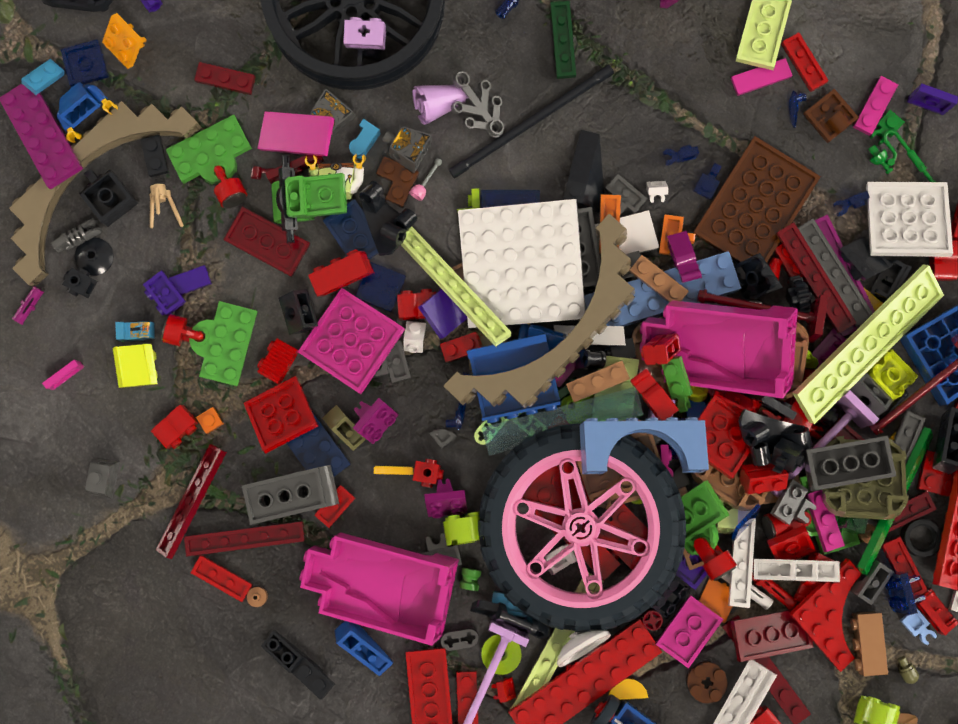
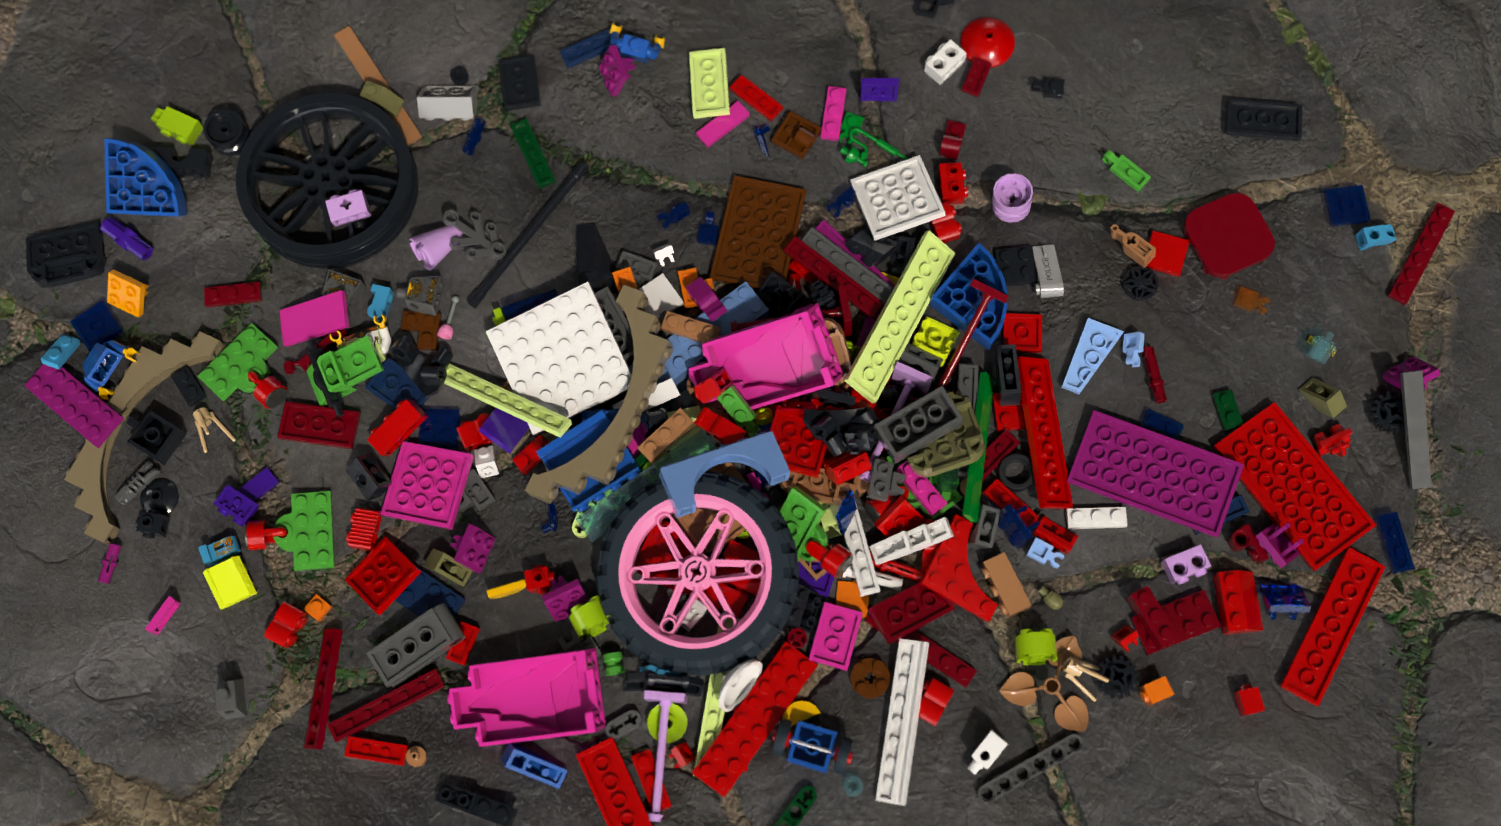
camera: 20 degrees left, 10 degrees down
dark grey tile [429,429,457,449] -> none

